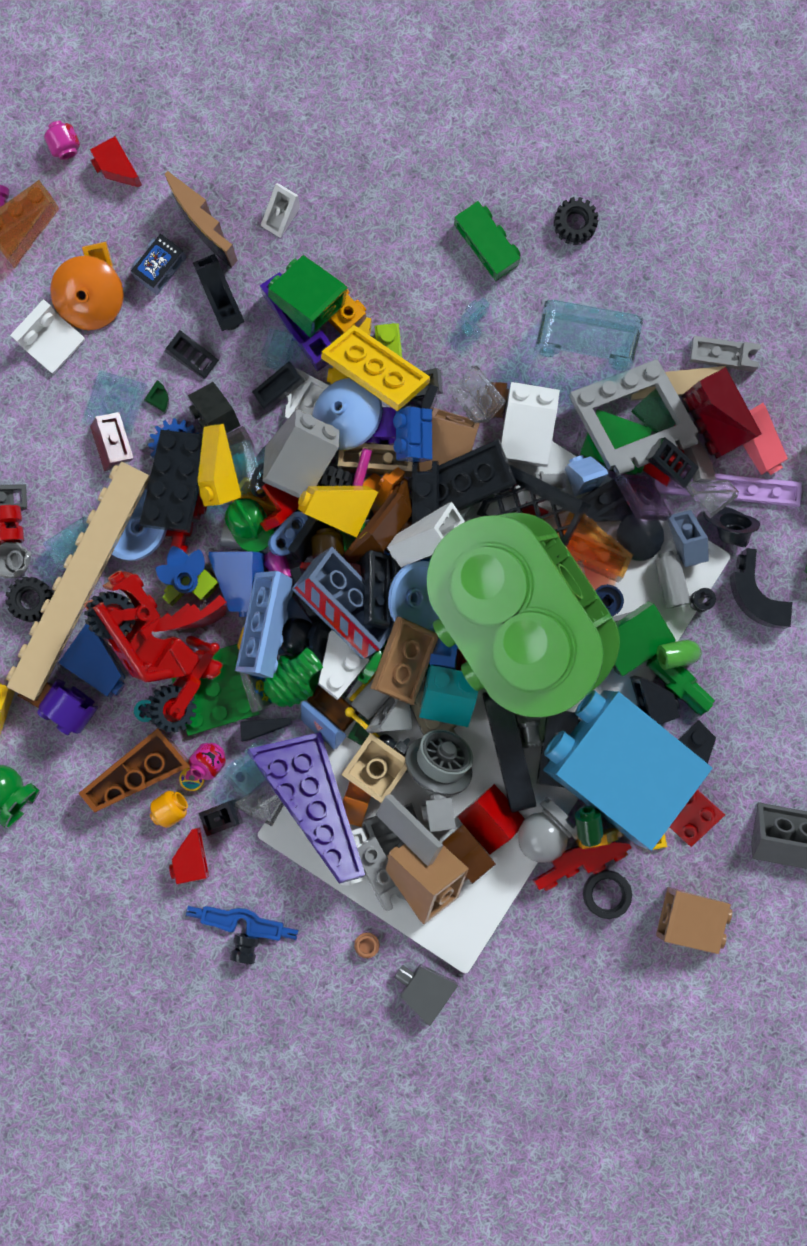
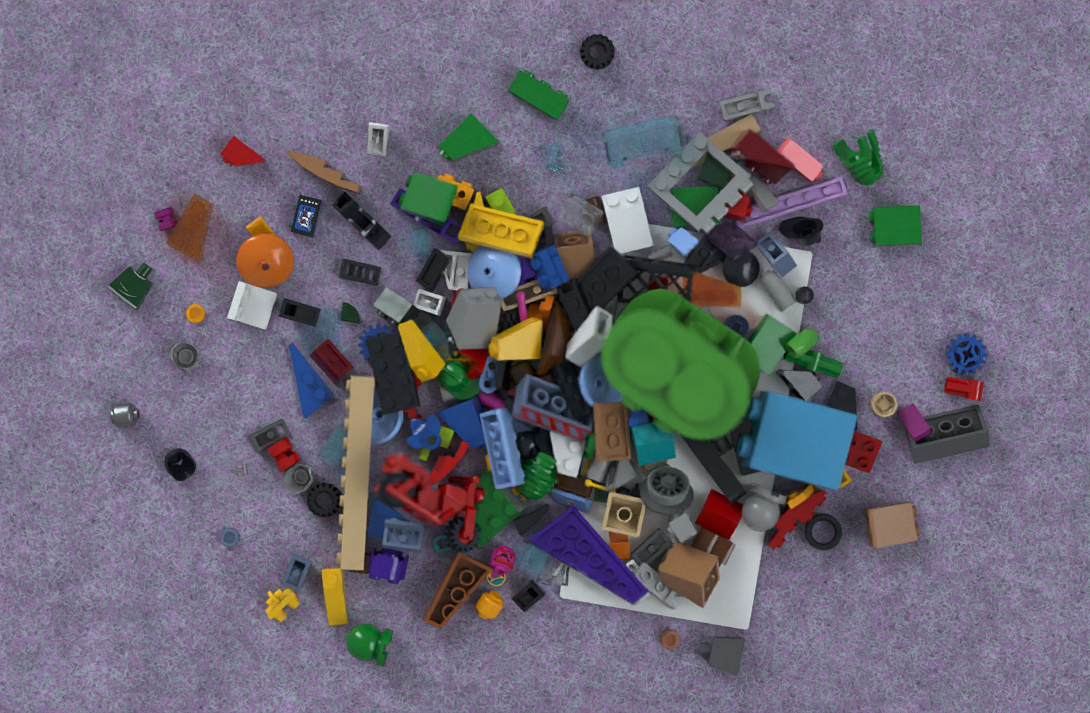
camera: 15 degrees left, 5 degrees up
dark pink head [44,120,80,160] -> none
red slope [169,827,209,884] -> none
blue piece [186,905,299,941] -> none
black wheel [230,933,259,964] -> none
light grey tile [376,794,443,866] -> none
dark green brick [575,806,603,847] -> none
black slope [646,437,699,488] -> none
clear slope [685,480,739,518] -> none
black arch [730,548,793,629] -> none
none -> black slope [279,298,321,327]
none -> blue wing [289,343,334,418]
none -> sand blue bracket [382,518,424,552]
none -> white slope [413,289,447,316]
none -> green slope [438,113,499,162]
none -> tan wheel [870,392,897,417]
none -> magenta tile [896,403,932,442]

